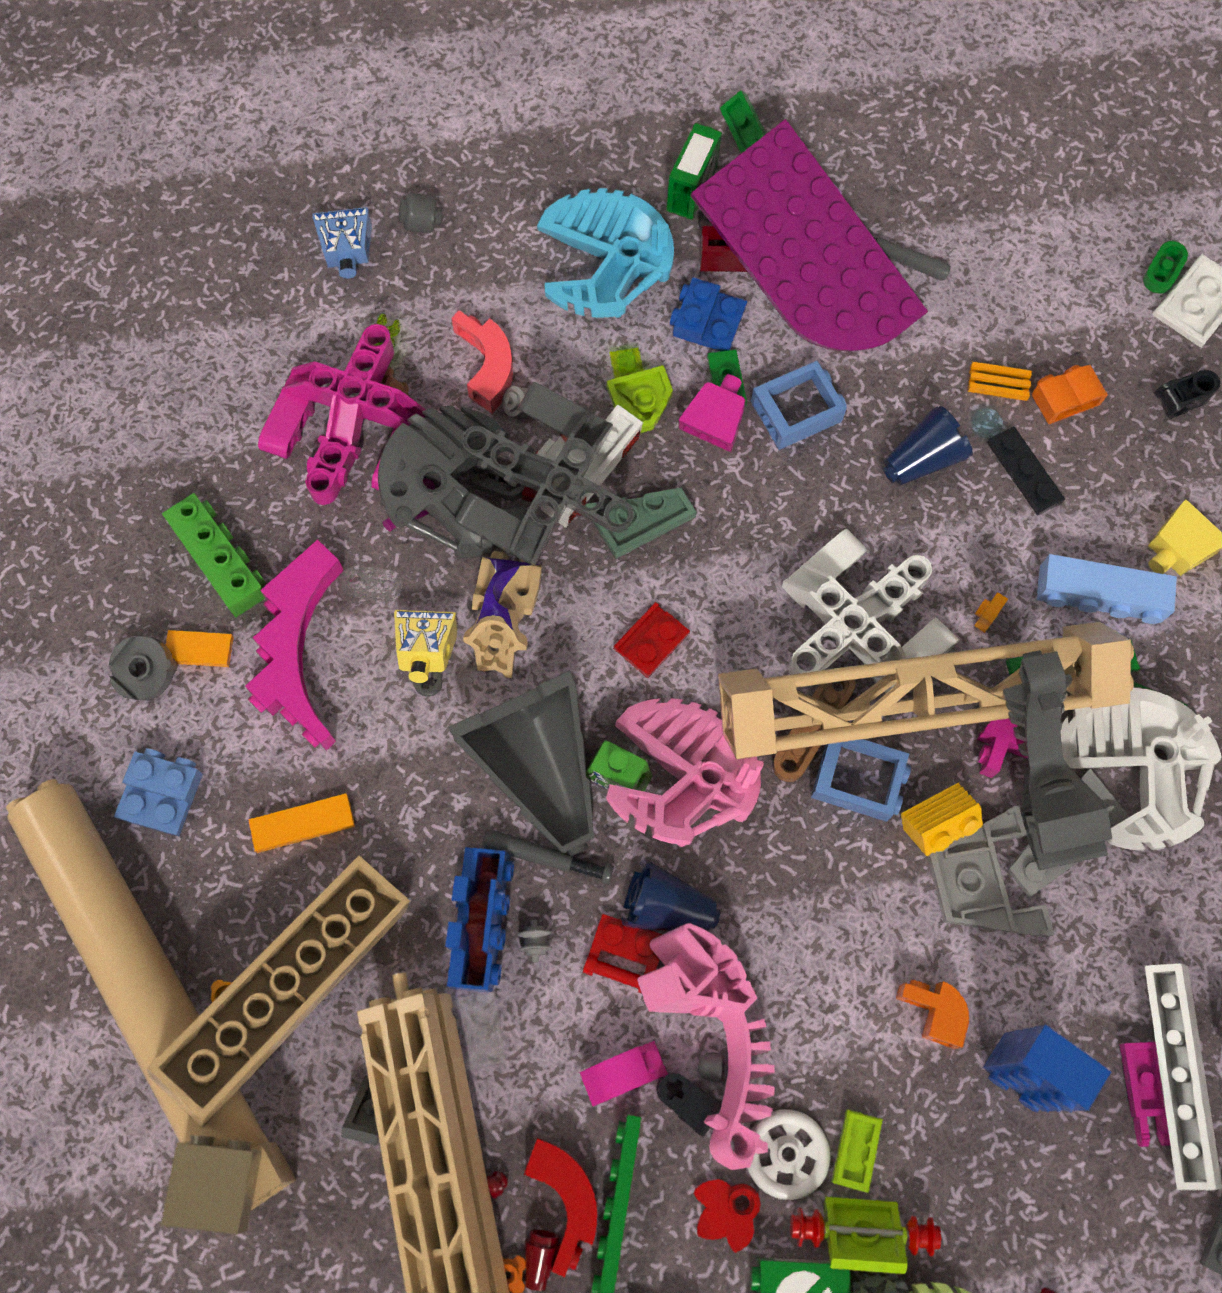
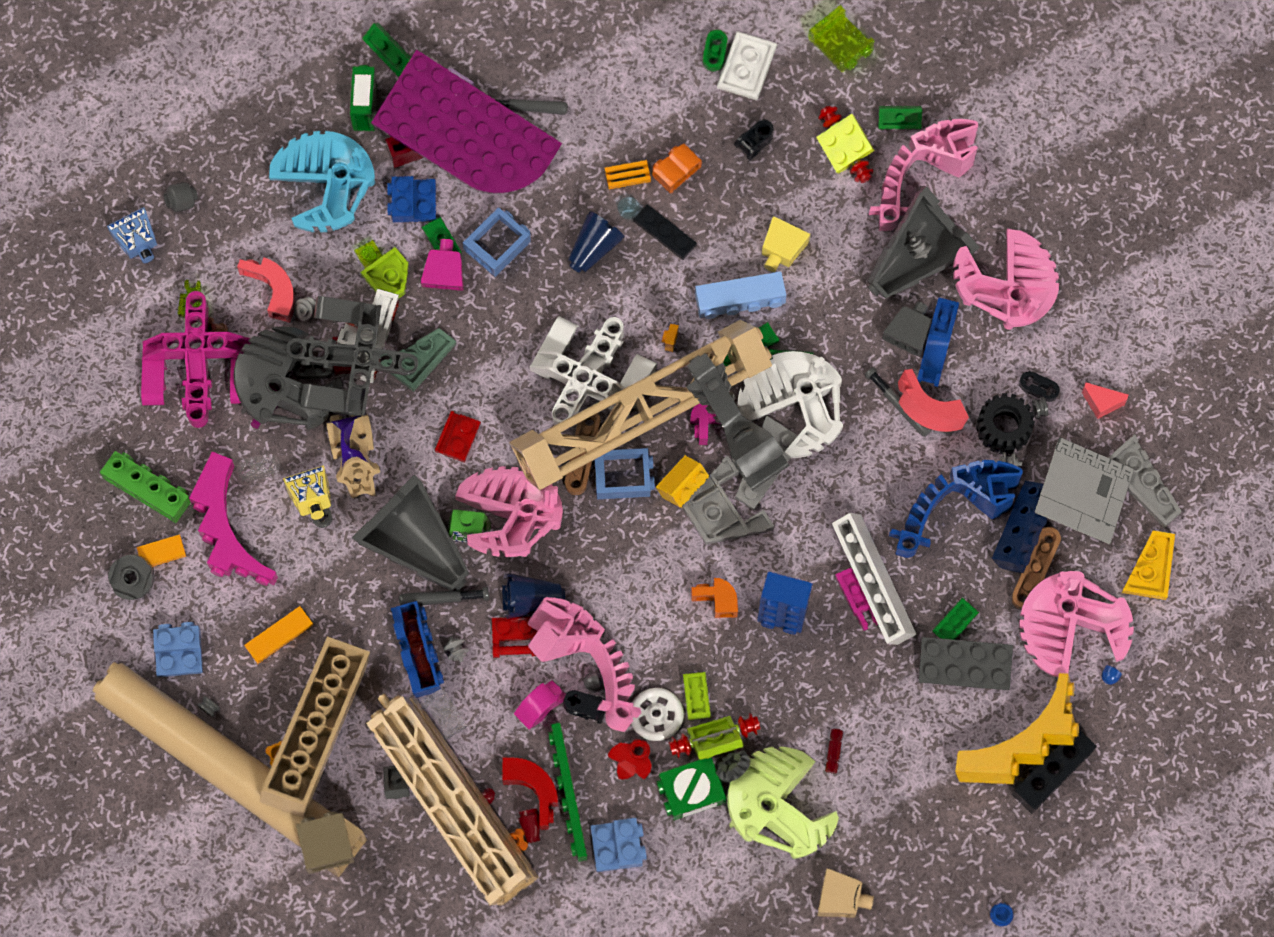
camera: 20 degrees left, 0 degrees up
none -> dark grey bush [197,696,220,718]

